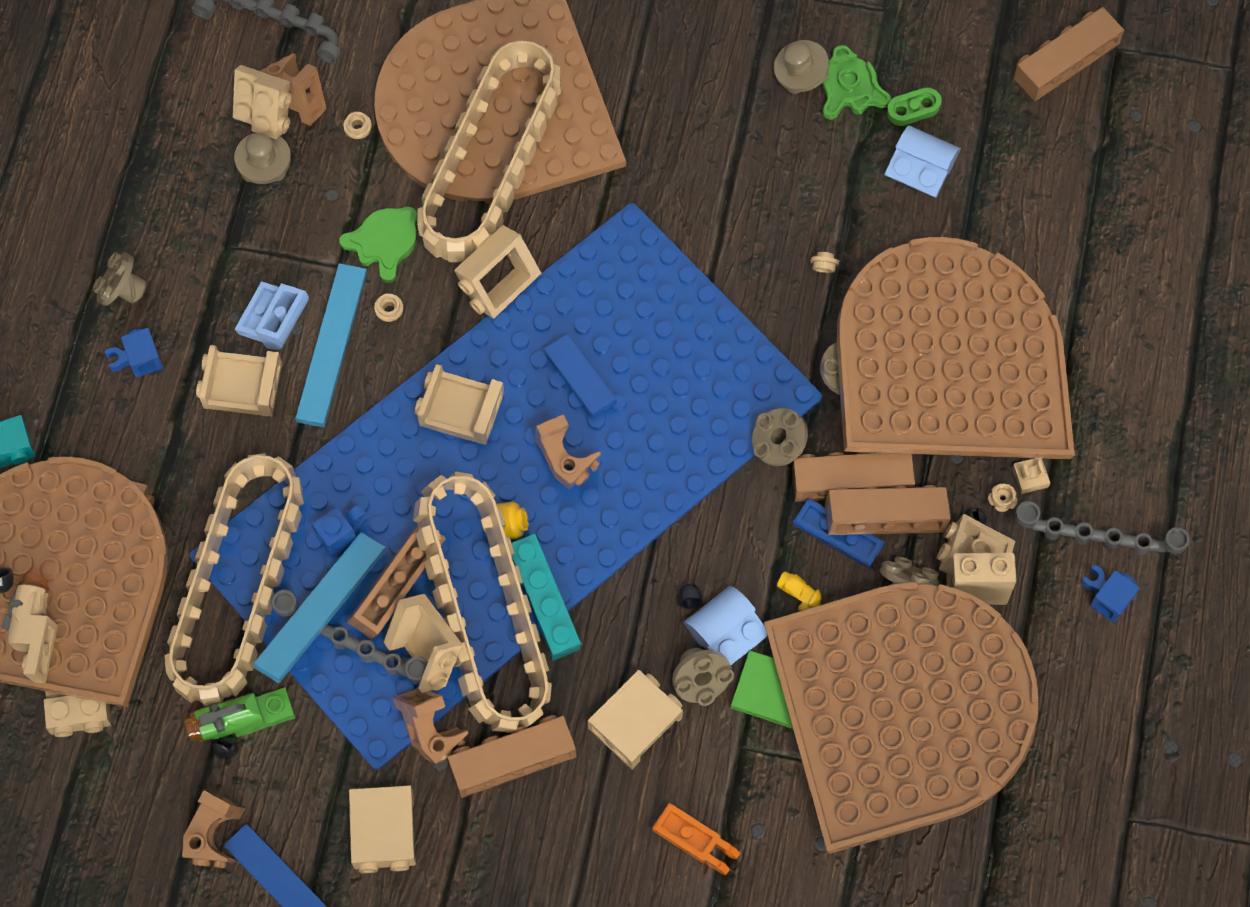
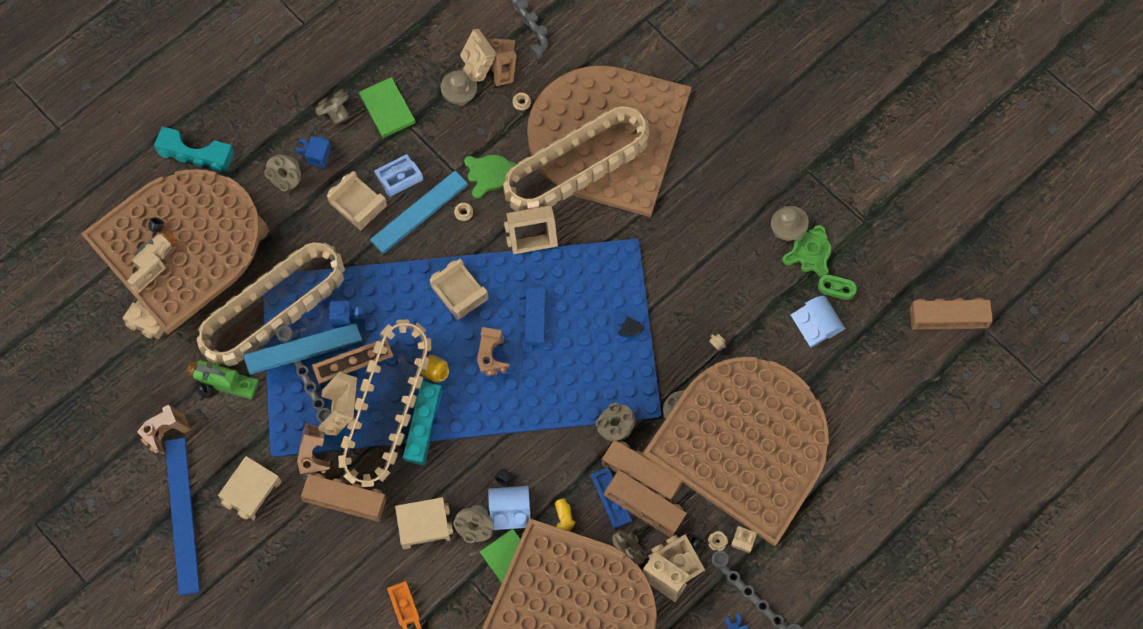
camera: 35 degrees right, 0 degrees up
none -> dark tan plate [264,154,301,191]
none -> bright green tile [359,77,416,138]
none -> black tile [618,317,645,337]

